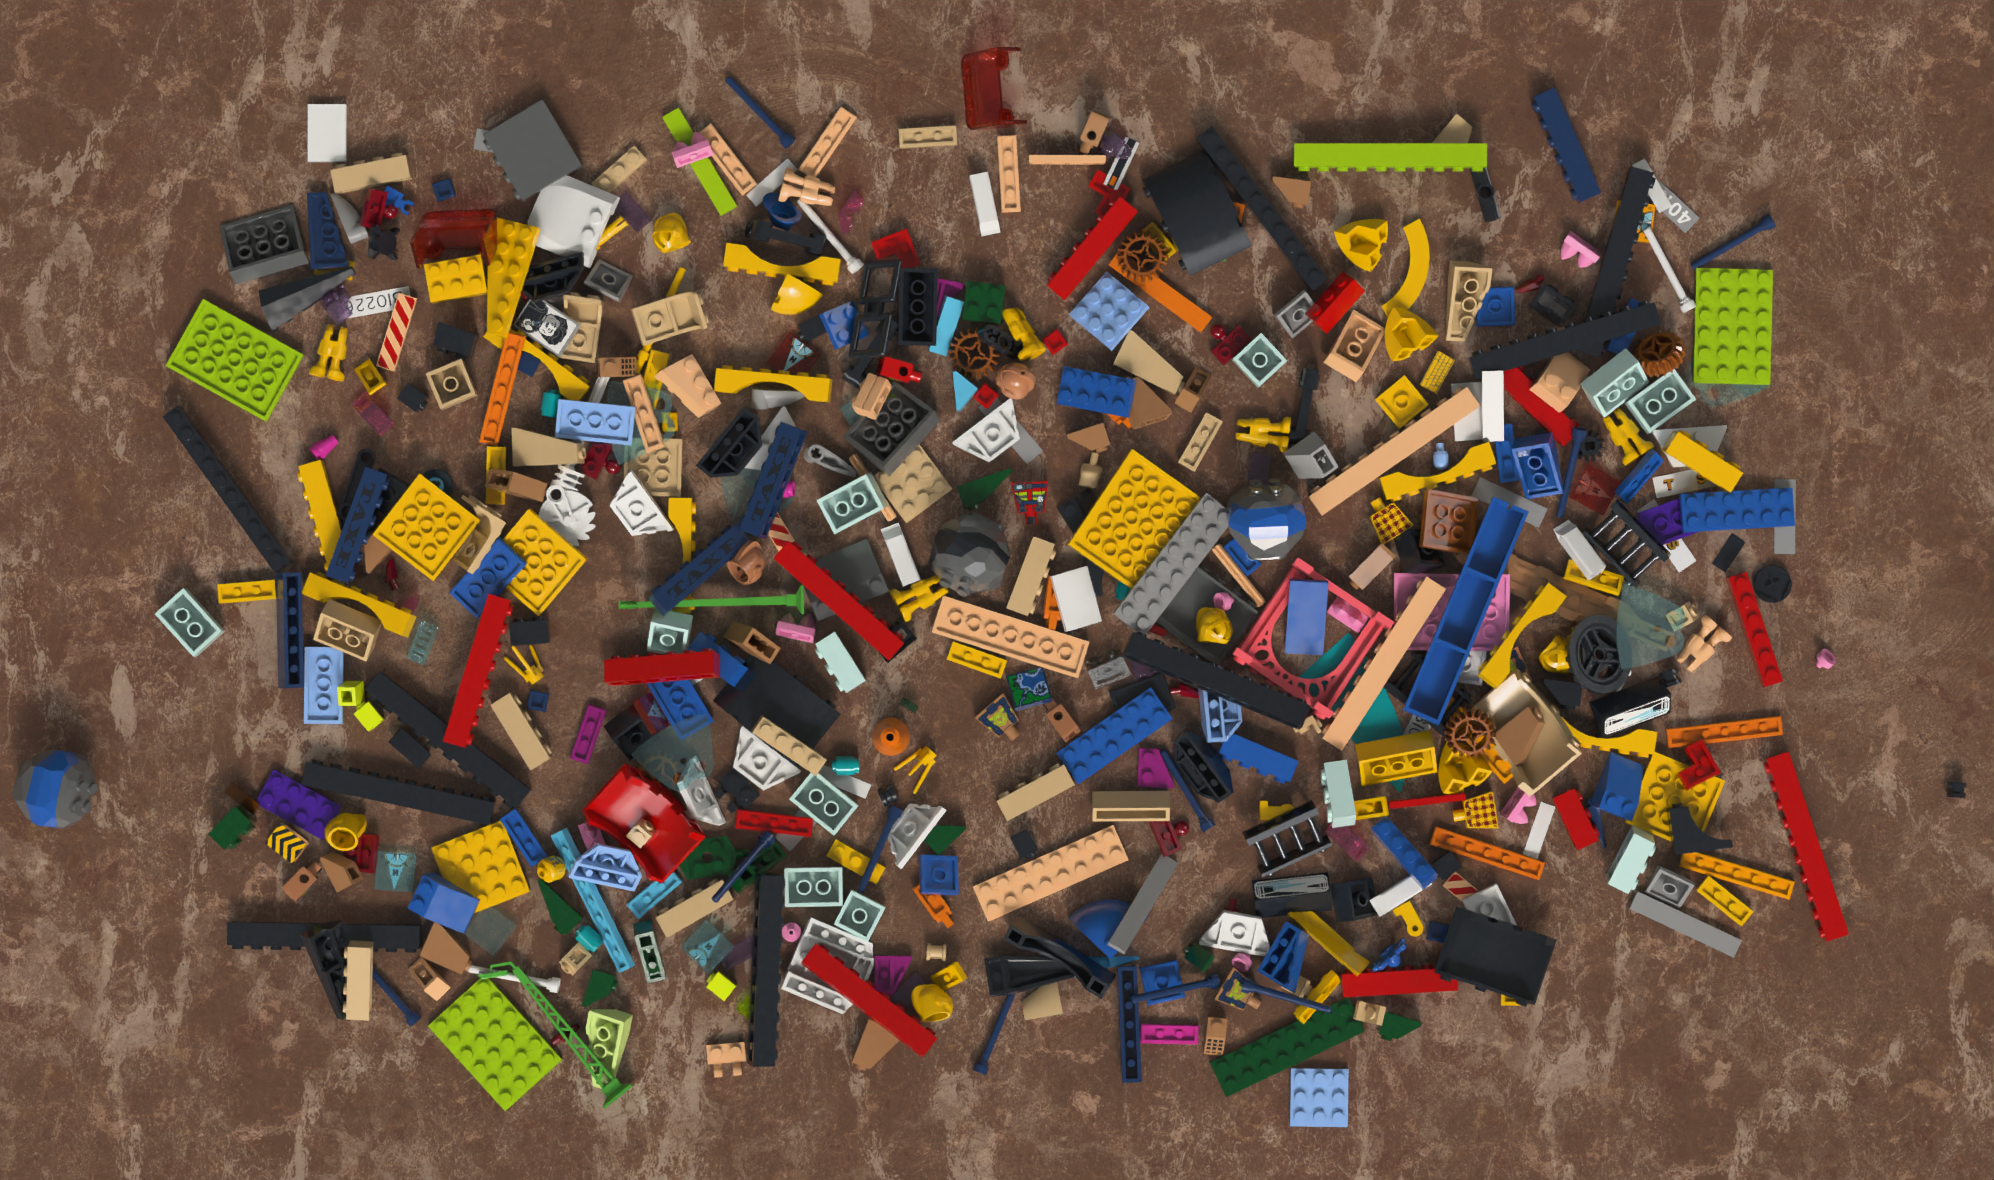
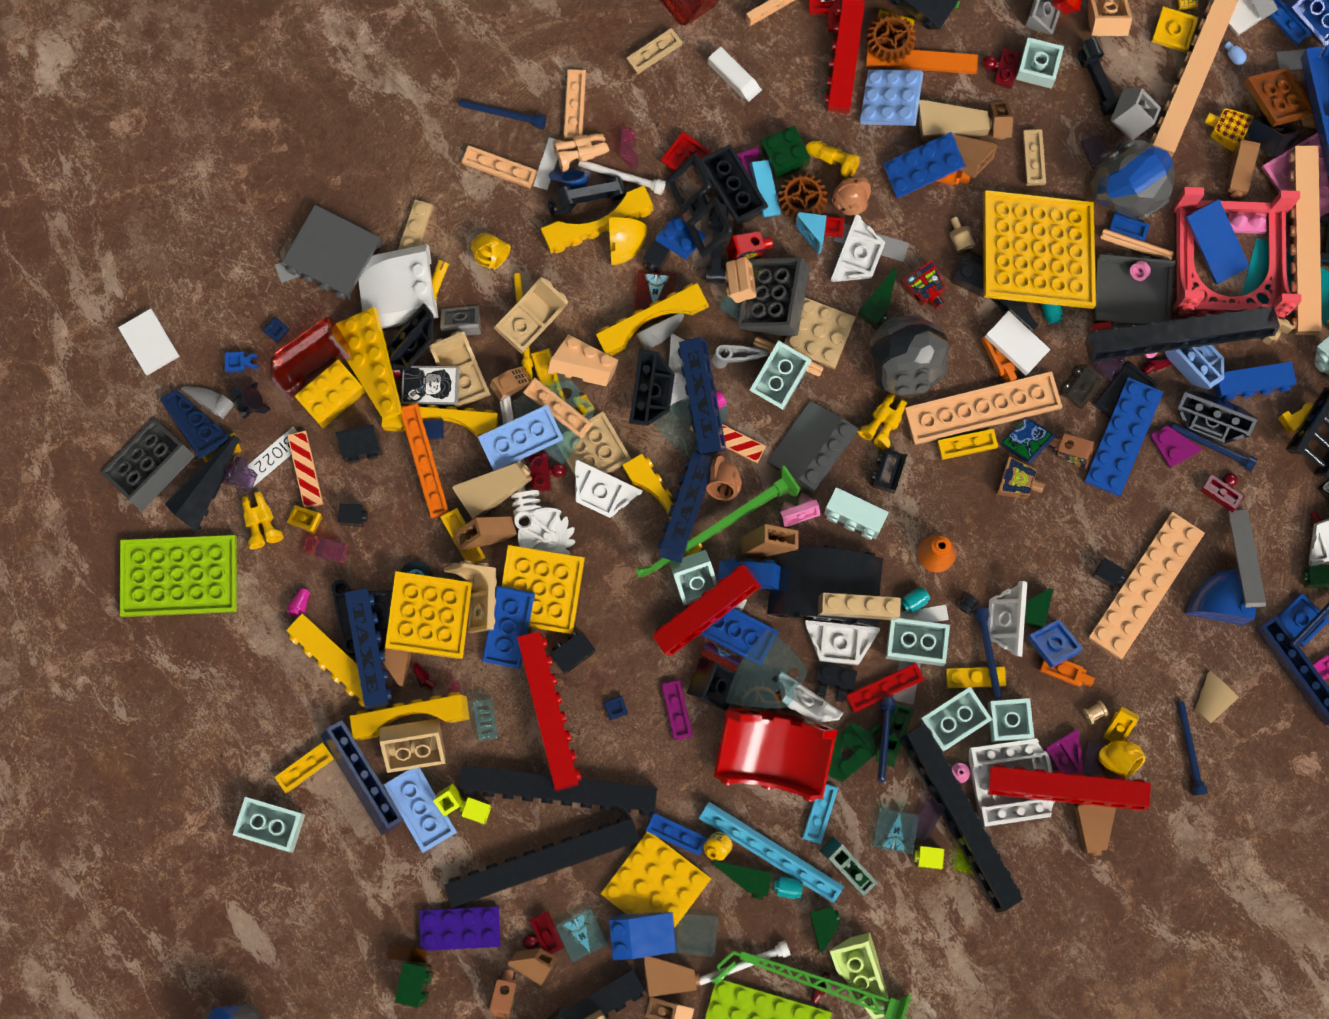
camera: 30 degrees left, 10 degrees down
black brick [163,406,293,573] -> none
piece [265,822,309,863] -> none
yellow helmet [324,813,367,851] -> none
tan brick [330,153,412,194] -> none
dark red plate [359,188,398,228] -> none
black slope [388,728,431,769] -> none
tan brick [426,359,478,410] -> none
tan brick [490,693,552,770] -> none
yellow plant [504,644,544,685] -> none
teal brick [540,389,562,418] -> none
tan bracket [559,942,592,976] -> none
light blue wedge [568,843,642,891] -> none
bright pink tile [578,822,606,851] -> none
tile [616,191,652,233] -> none
tan bracket [626,818,656,849] -> none
tan brick [656,878,735,937] -> none
lime tile [662,107,737,216] -> none
bright pink tile [672,131,713,168] -> none
light nougat plate [706,1042,746,1078] -> none
red brick [773,541,904,660] -> none
white piece [881,522,921,587] -> none
yellow plant [894,746,937,794] -> none
clear green tile [899,698,918,714] -> none
black beam [978,325,1023,360] -> none
black plate [984,956,1140,997] -> none
tan brick [996,763,1075,821] -> none
light nougat tile [997,135,1021,213] -> none
black arch [1003,915,1116,999] -> none
tan brick [1006,536,1057,616] -> none
red tile [1042,329,1068,356] -> none
medium nougat slope [1067,423,1110,453] -> none
tan brick [1092,791,1170,821] -> none
light grey plate [1112,493,1228,634] -> none
yellow helmet [1196,607,1233,644] -> none
yellow piece [1235,417,1291,453] -> none
yellow arch [1379,442,1496,503] -> none

